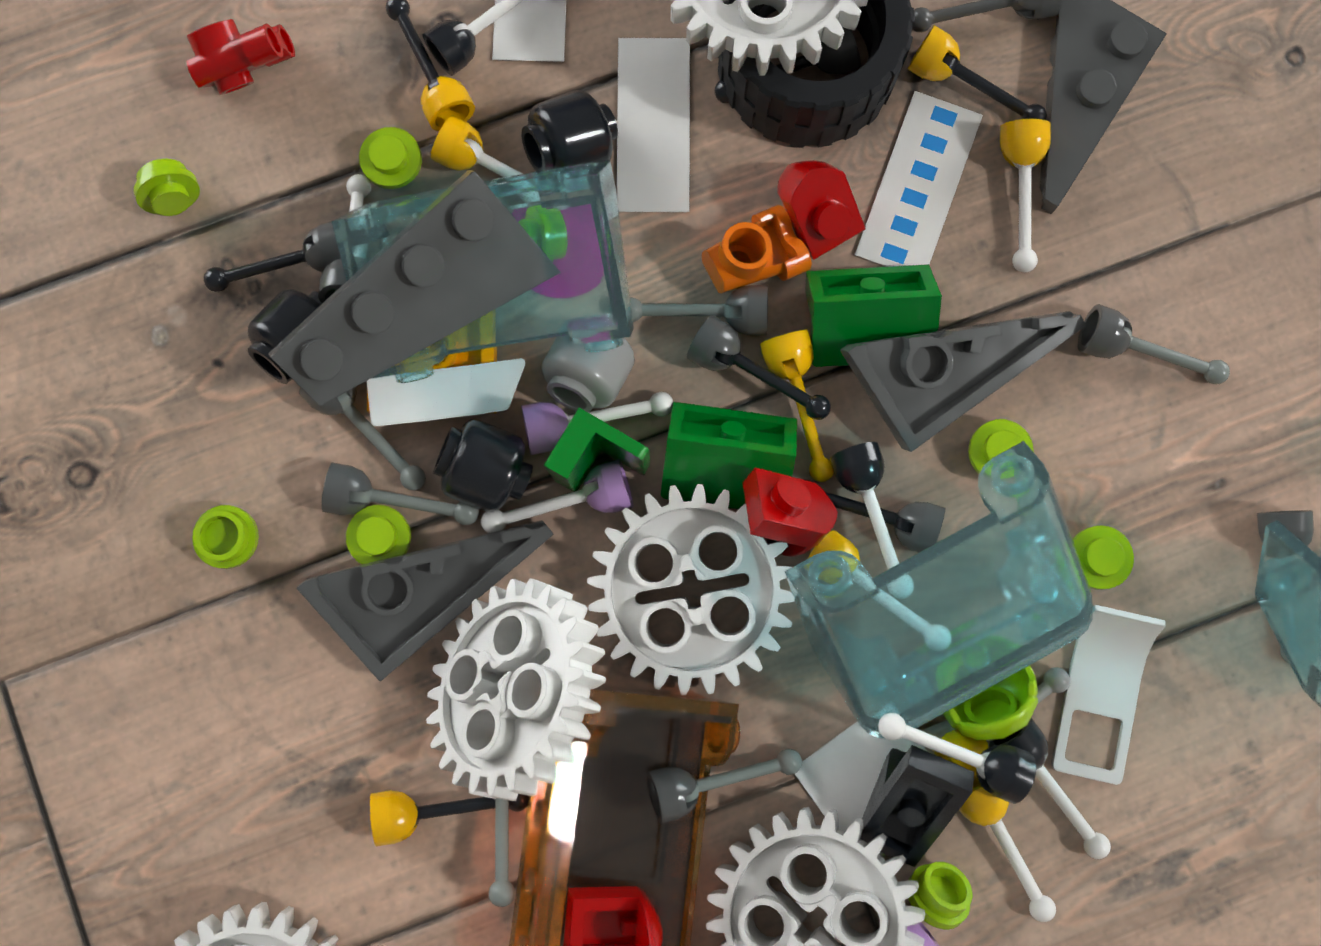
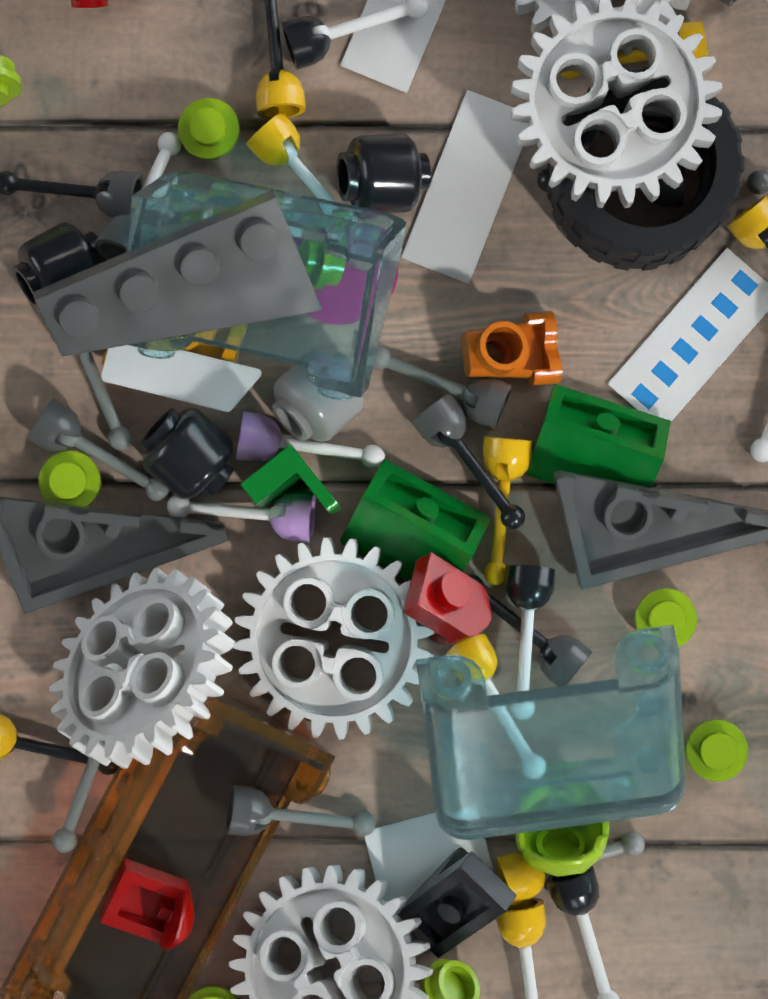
camera: 20 degrees right, 5 degrees up
red plate [777,160,866,260] -> none
hinge [878,713,1036,804] -> none
white piece [1051,605,1166,785] -> none

